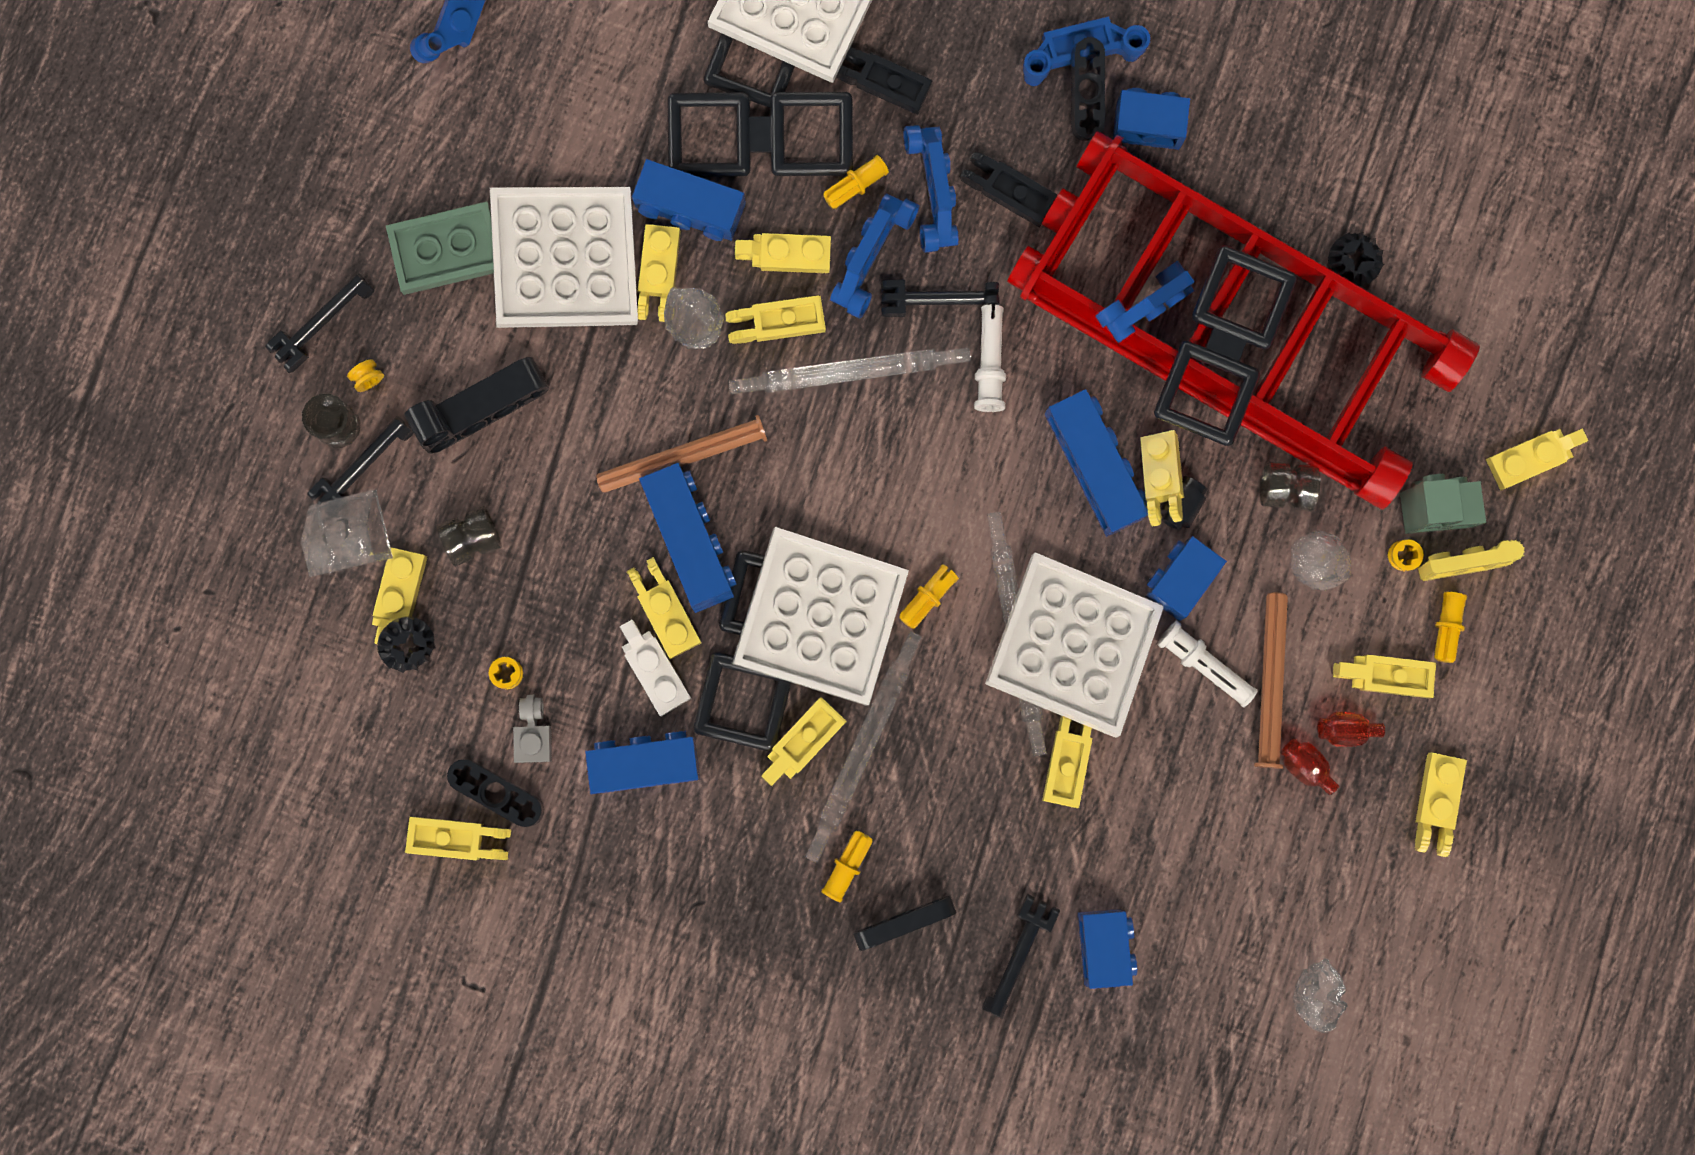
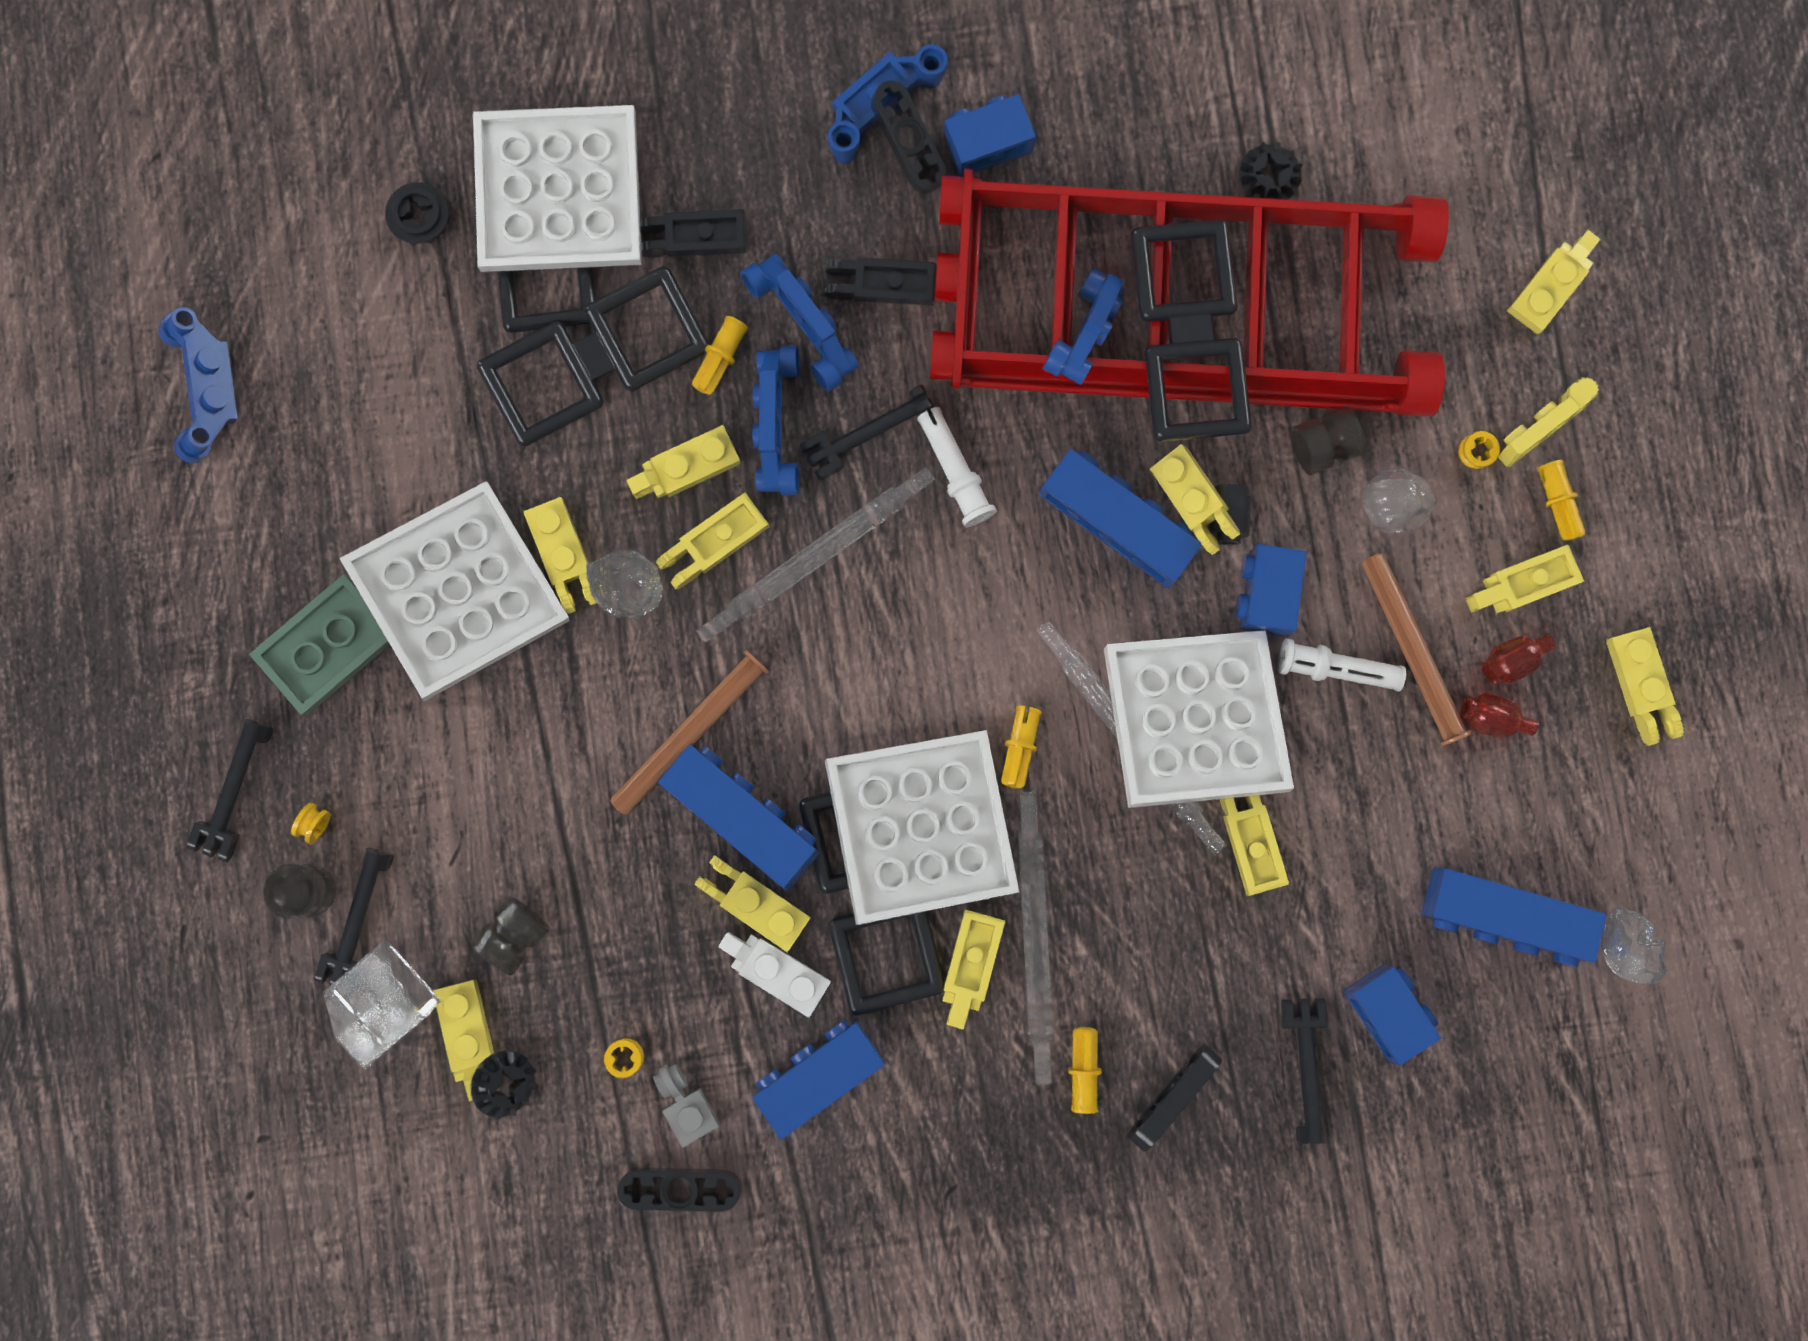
camera: 25 degrees left, 0 degrees up
black beam [404,357,549,454] -> none
light yellow hinge [405,817,511,860] -> none
blue brick [632,159,746,241] -> none
sand green brick [1400,474,1486,534] -> none
none -> blue brick [1421,868,1607,968]

